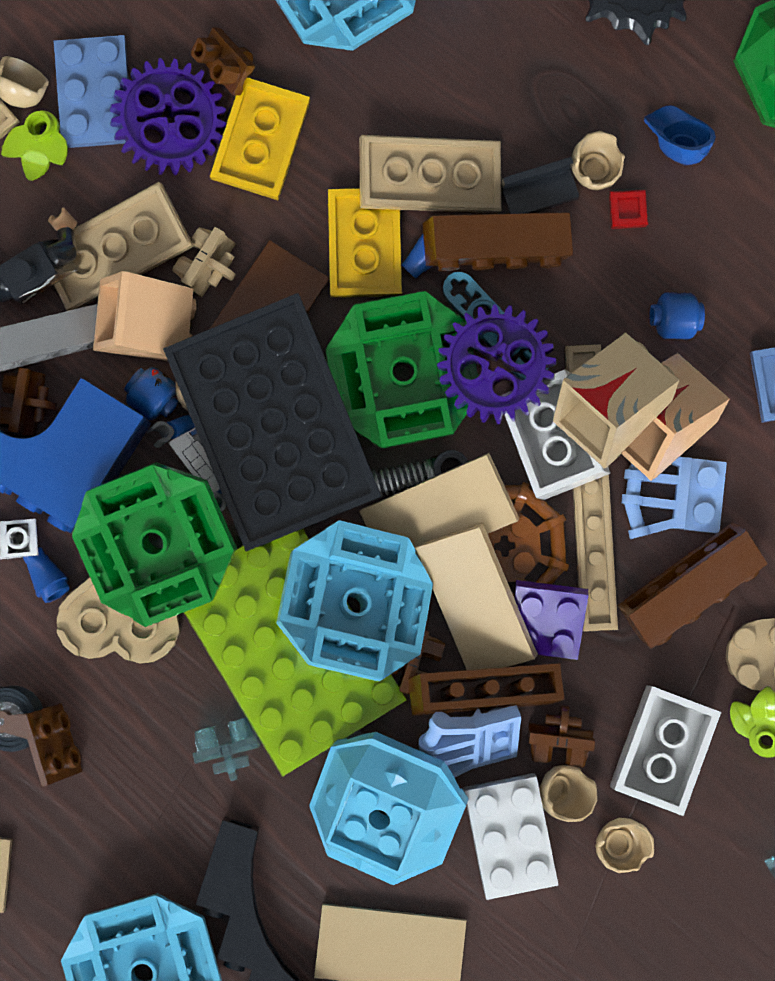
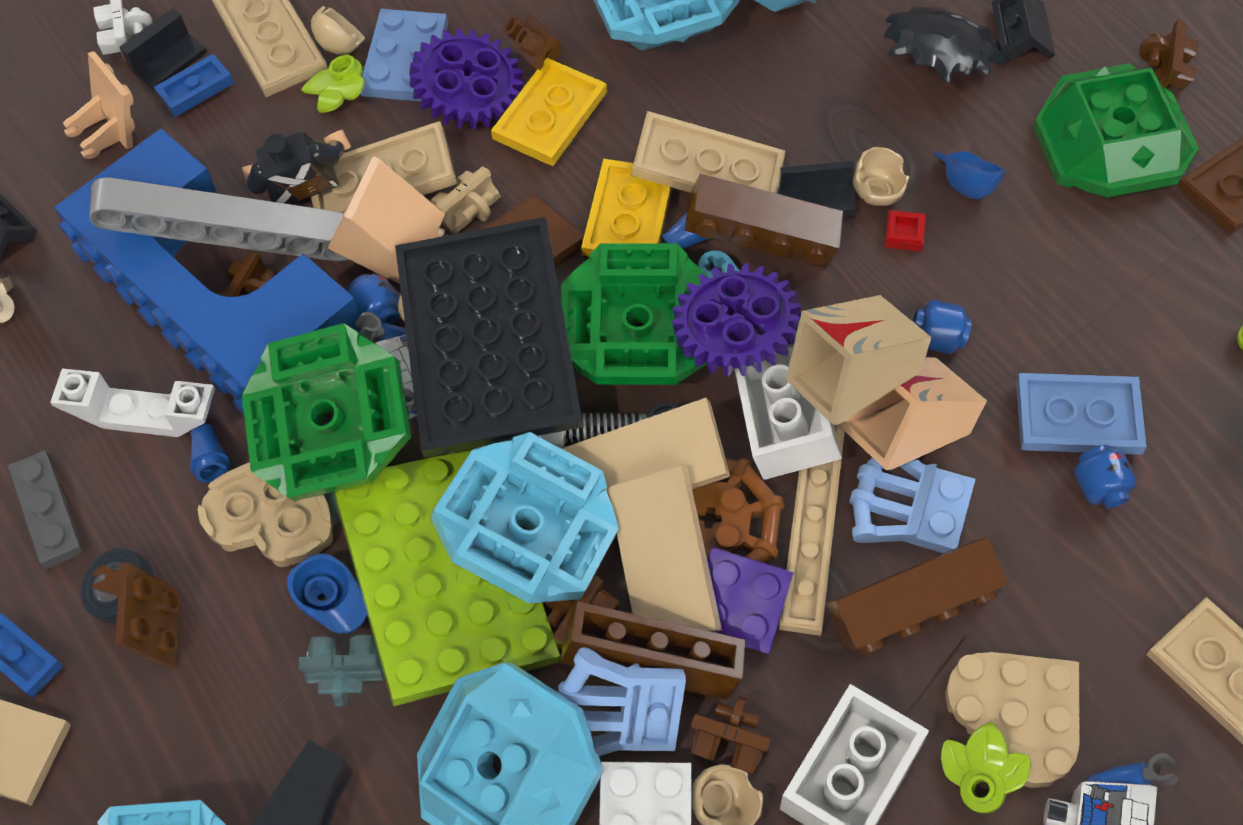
camera: 20 degrees right, 25 degrees down
none -> blue cap [287,553,367,634]

